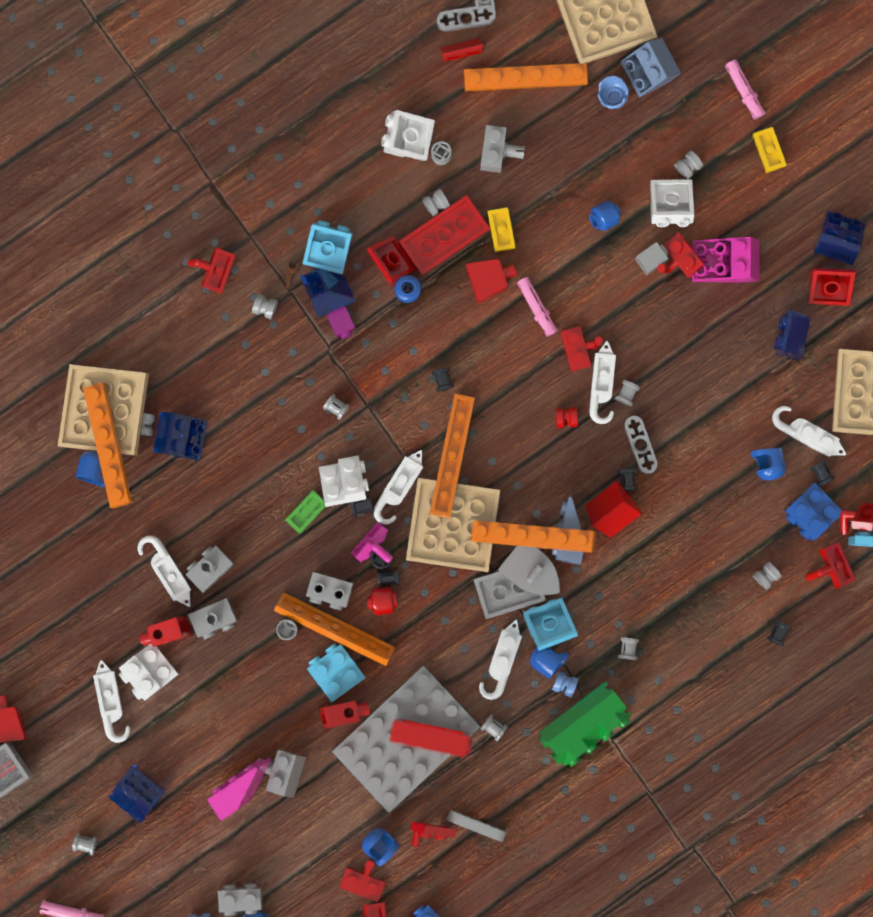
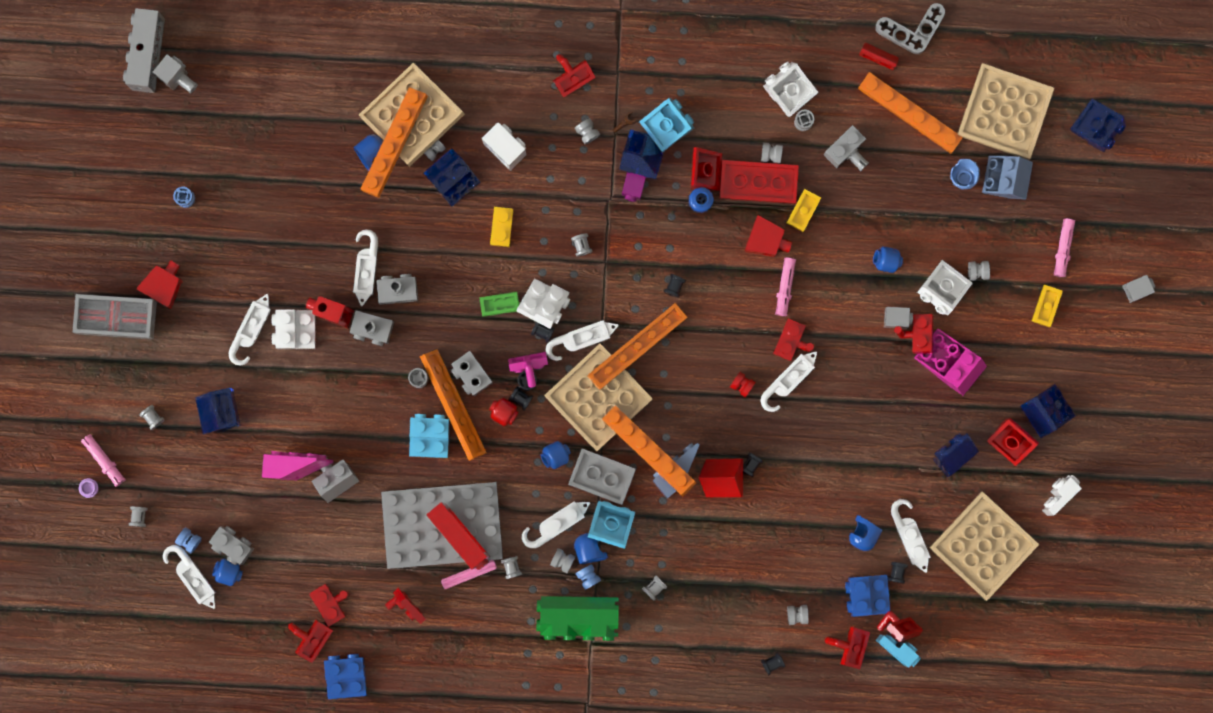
camera: 35 degrees right, 0 degrees up
red torso [319,701,370,728] -> none
blue helmet [362,828,400,866] -> none
light grey beam [446,810,506,842] -> none
light grey shield [498,546,560,595] -> none
light grey bush [615,380,640,406] -> none
light grey beam [624,416,657,474] -> none
none -> bright pink axle [441,560,497,589]
none -> white brick [482,123,526,171]
none -> yellow plate [490,207,514,247]
none -> blue head [541,441,571,469]
none -> light grey wheel [550,548,576,573]
none -> light grey brick [1122,275,1155,303]

